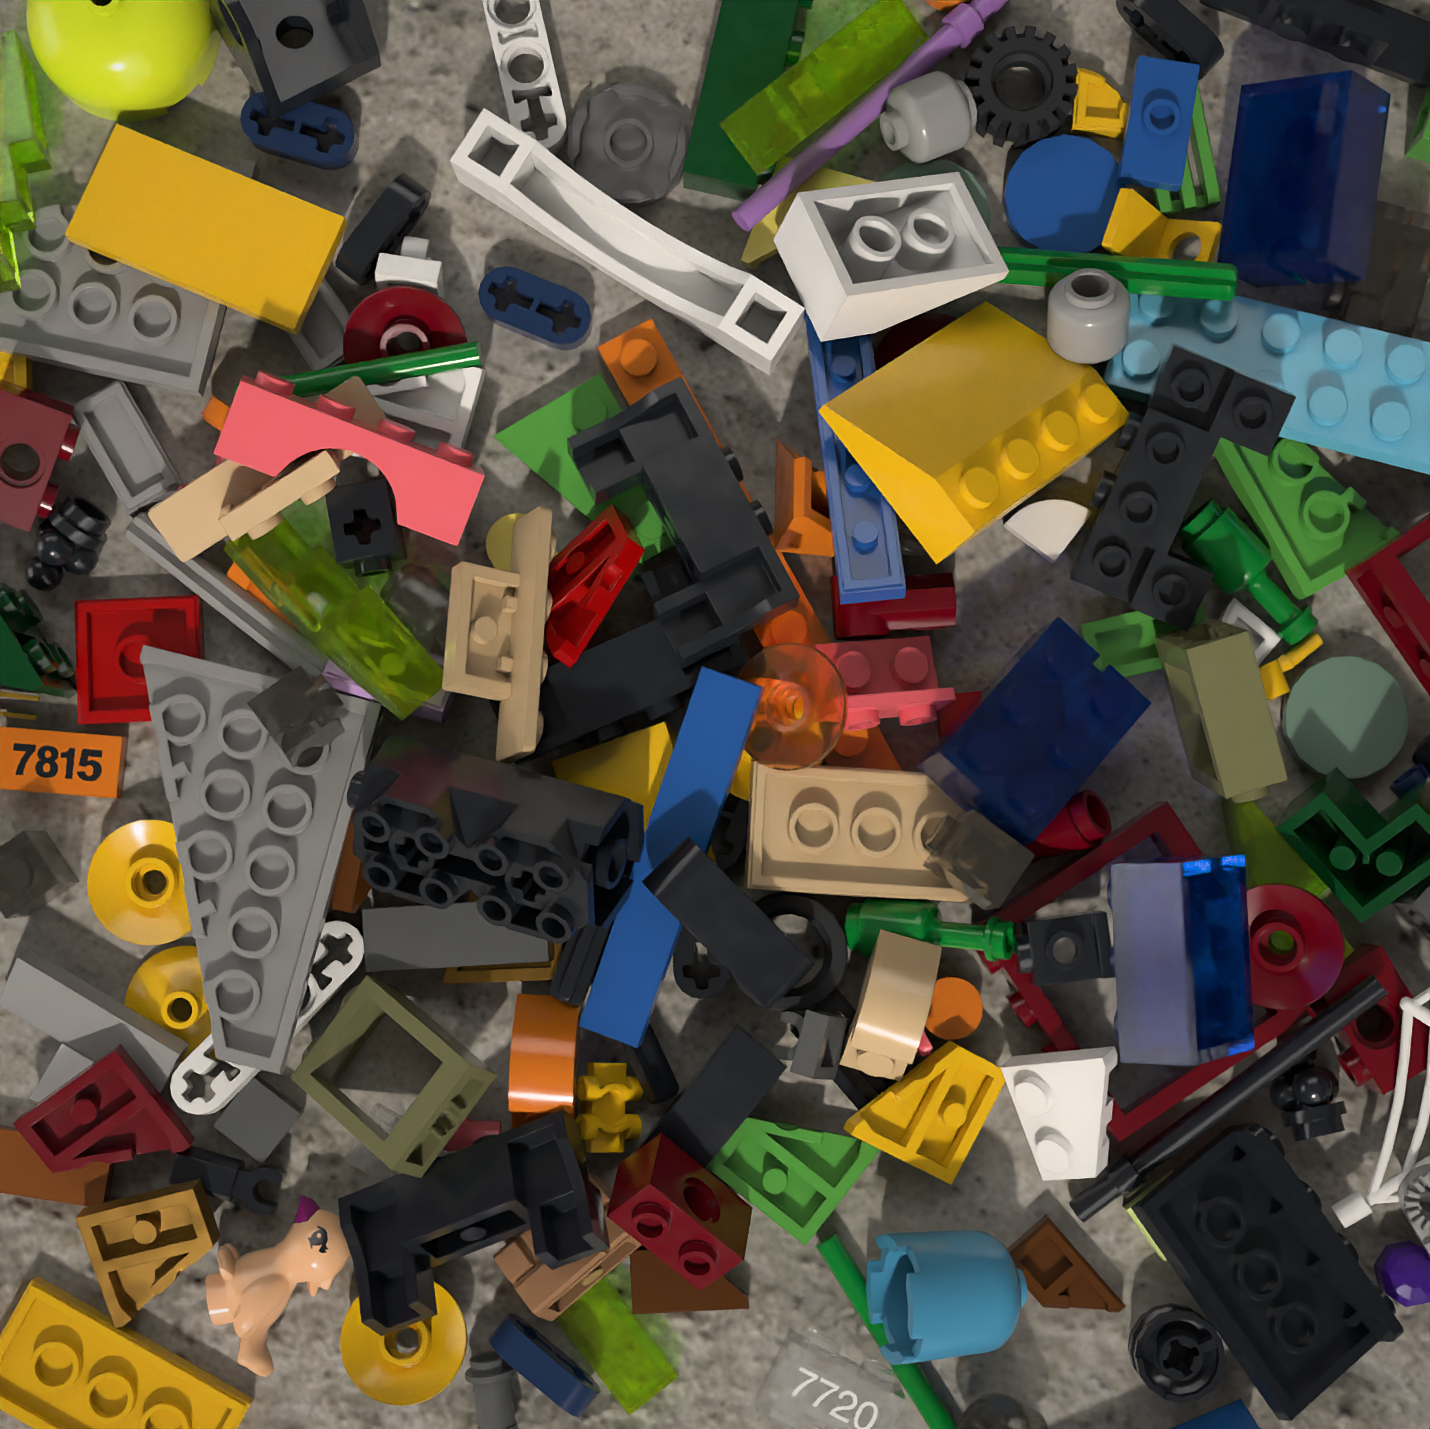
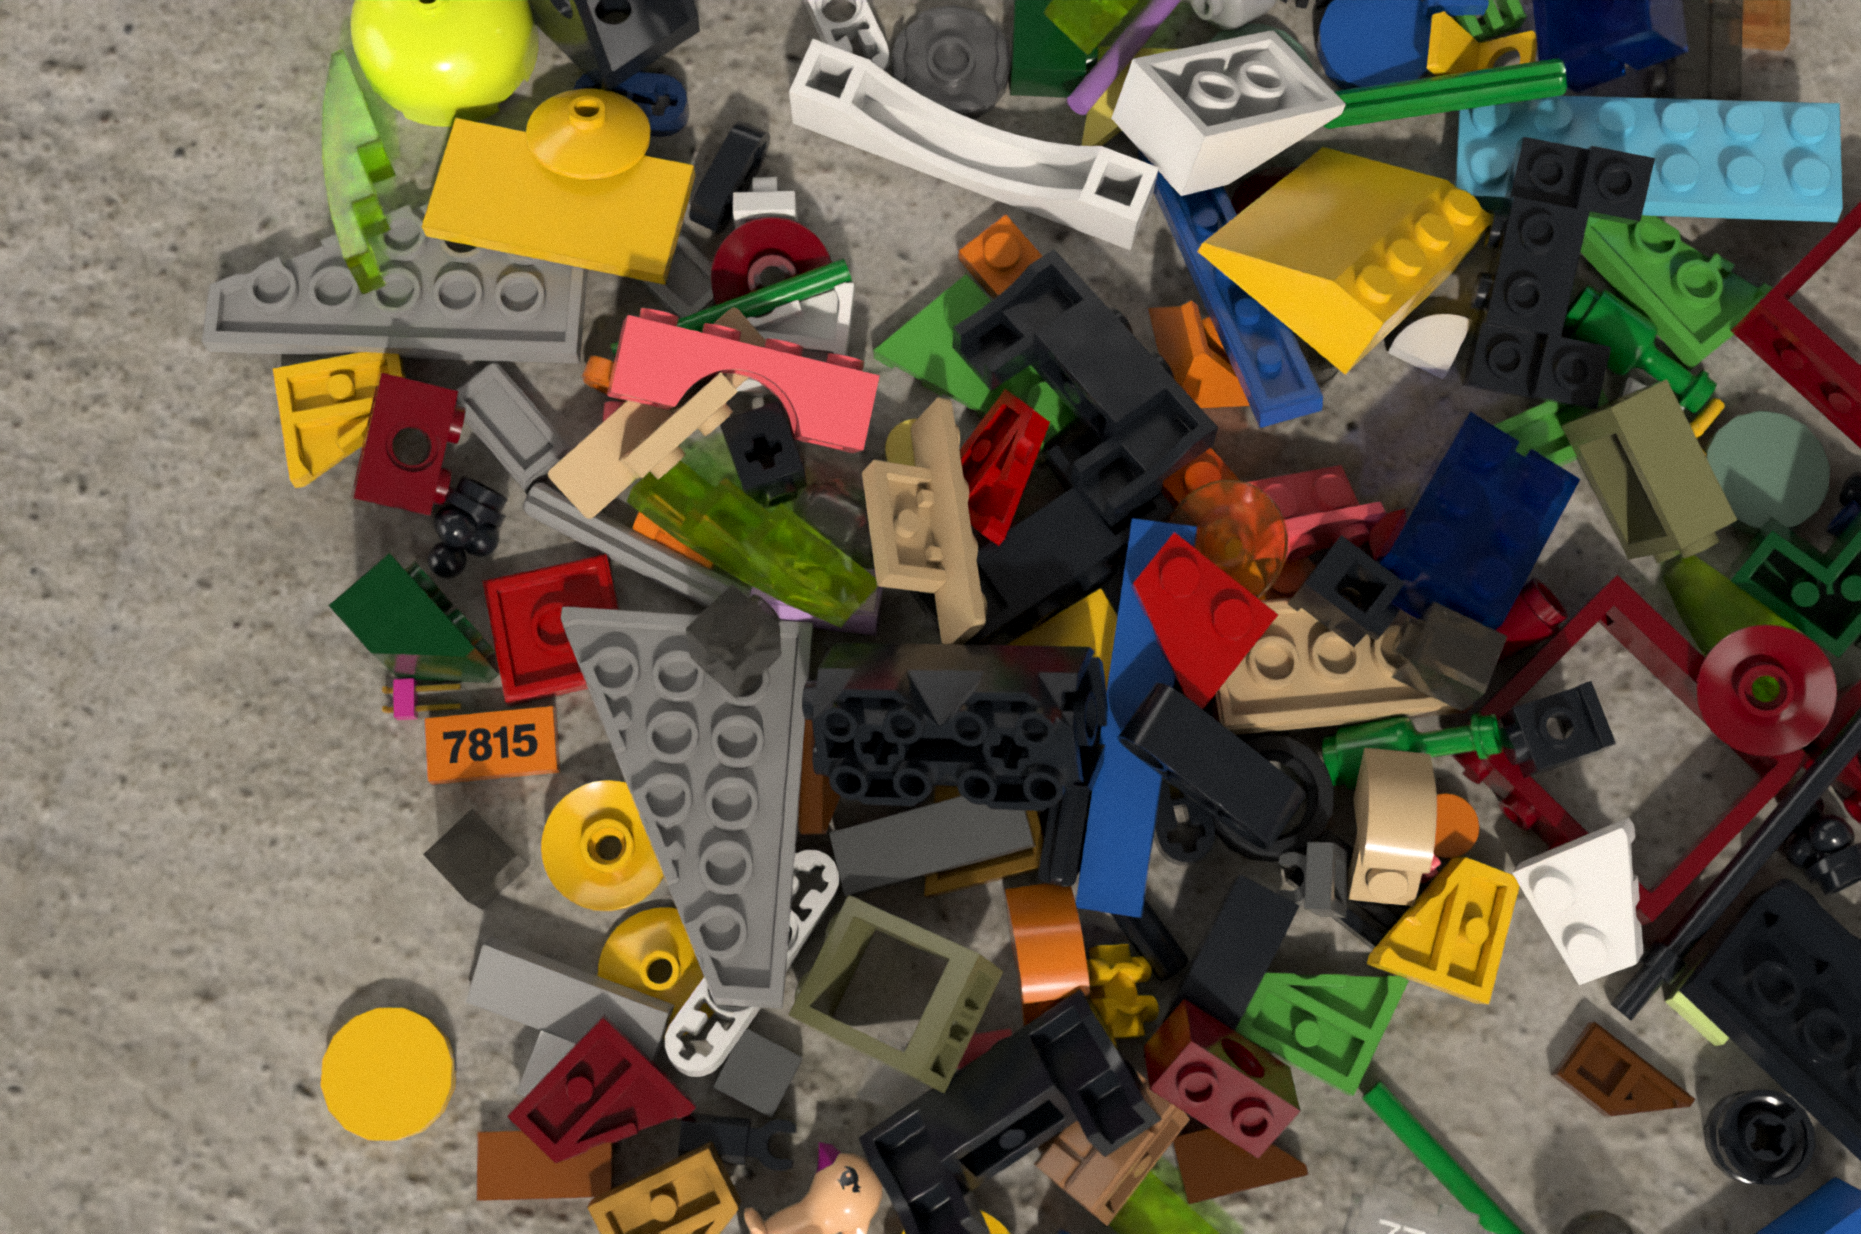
camera: 15 degrees left, 10 degrees down
dark blue beam [478,266,593,351] -> none
dark red piece [830,572,957,640] -> none
dark azure cylinder [866,1230,1028,1365] -> none
light grey head [1047,268,1130,364] -> none
clear blue piece [1107,854,1255,1066] -> none
none -> yellow dish [526,89,651,180]
none -> red wing [1131,532,1278,710]
none -> black brick [1288,535,1405,647]

